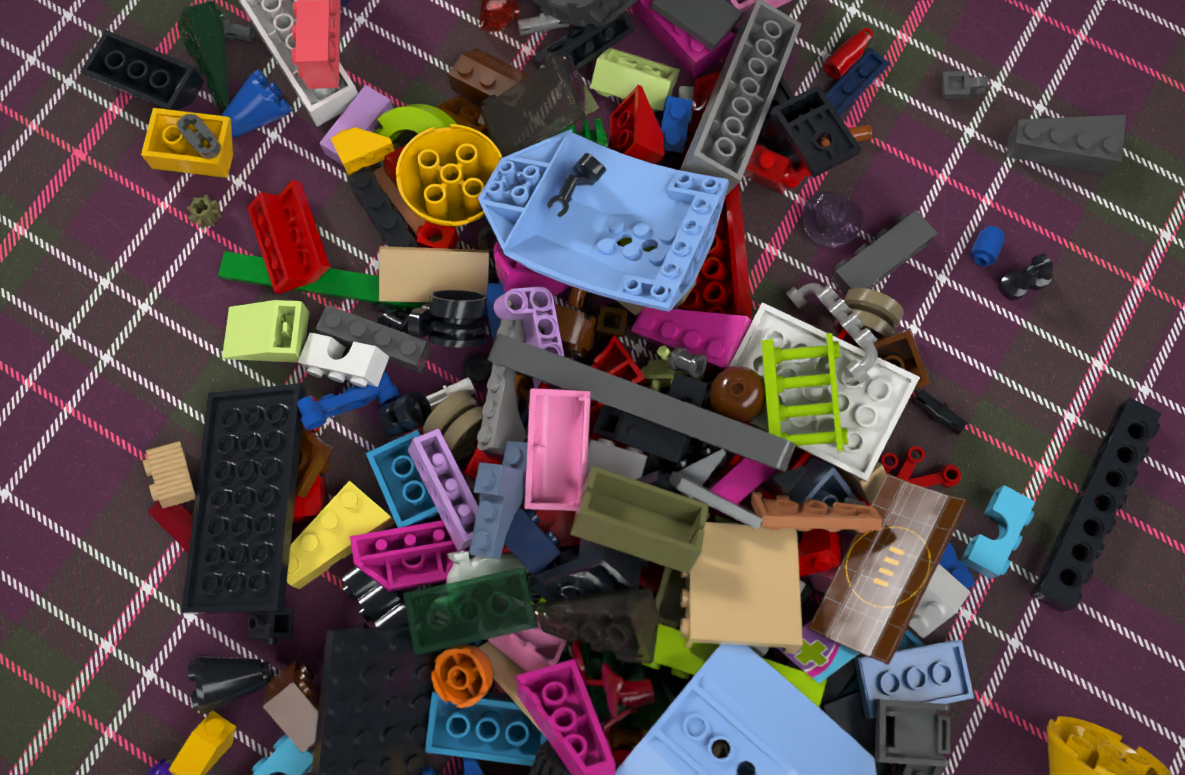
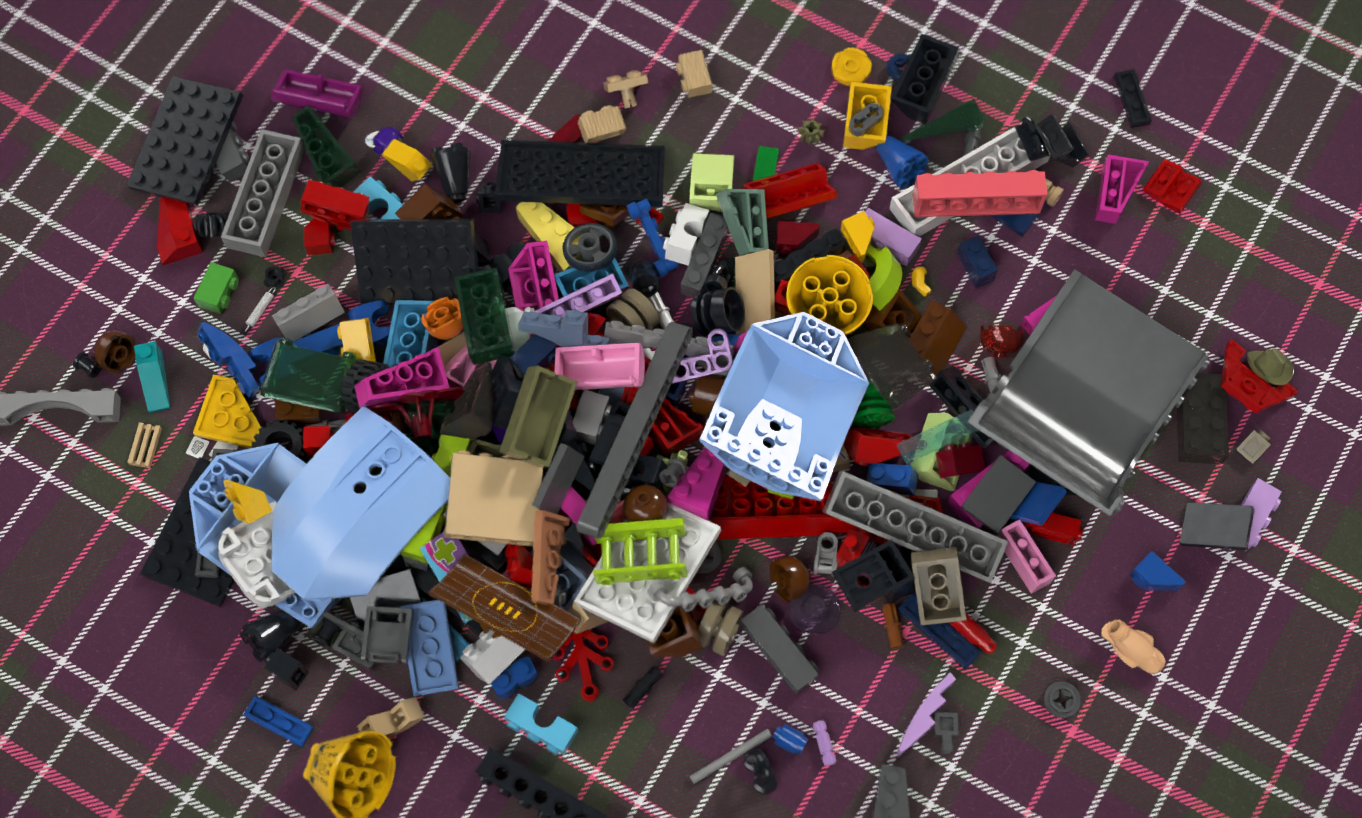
camera: 90 degrees right, 5 degrees down
black piece [547,153,606,217] -> none
none -> tan brick [357,697,425,739]
none -> dark grey wheel [562,223,617,272]
none -> tan plate [603,70,648,108]
none -> tan brick [676,50,712,98]
none -> light grey bar [689,729,772,784]
none -> sand green wedge [716,189,769,256]
none -> reddish brown cylinder [769,556,811,603]
none -> dark red slope [776,221,820,255]
none -> light grey piece [813,532,838,577]
none -> lavender axle [813,720,836,766]
none -> yellow tile [831,48,872,86]
none -> dark blue gear [886,54,911,81]
none -> clear light blue tile [897,409,979,465]
none -> lavender slope [897,673,956,757]
none -> dark tan brick [911,547,966,626]
none -> yellow arm [912,266,932,297]
none -> dark red brick [936,442,985,478]
none -> dark blue brick [957,235,998,288]

